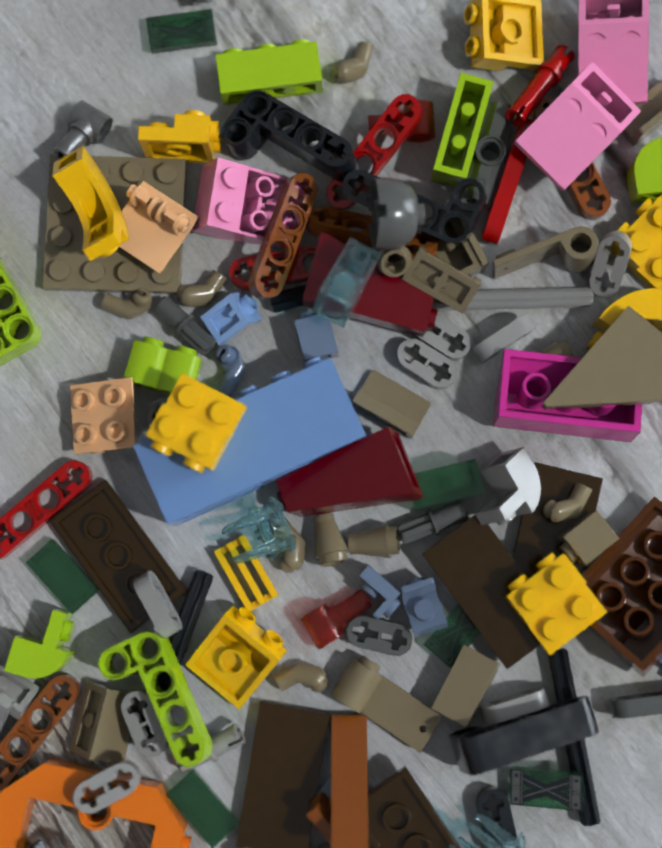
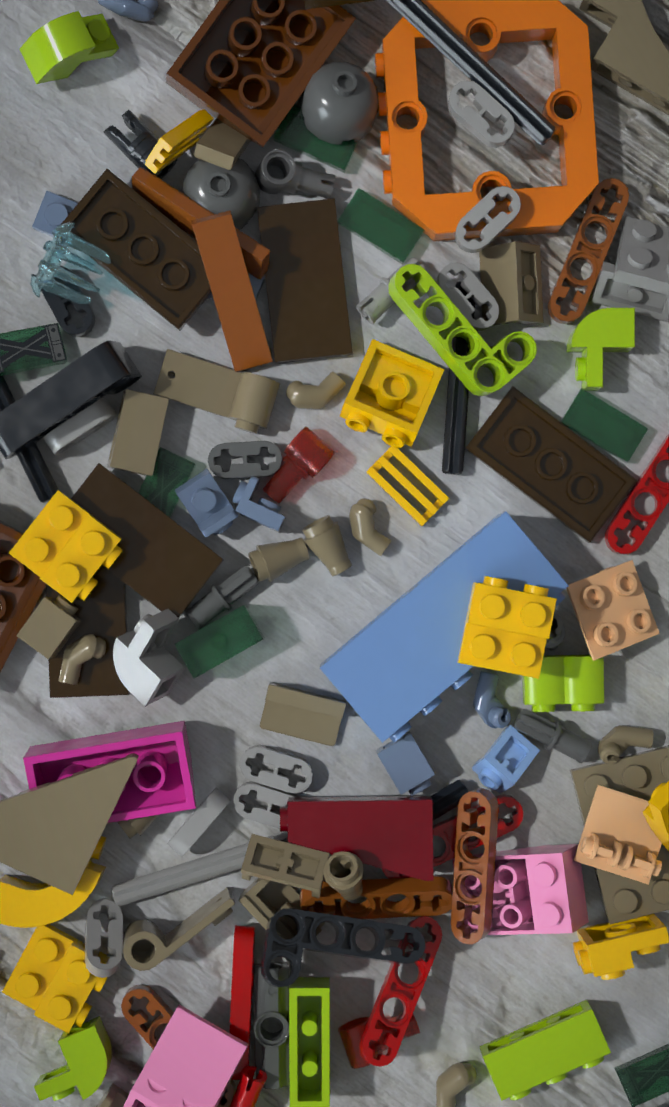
camera: 165 degrees right, 5 degrees up
light grey beam [133,571,183,638] -> none
dark tan arm [177,270,227,308] -> none
black beam [221,90,359,182] -> none
clear light blue piece [222,497,296,563] -> none
dark red slope [276,427,424,517] -> none
clear light blue slope [312,237,382,328] -> none
dark grey cylinder [368,178,425,250] -> none

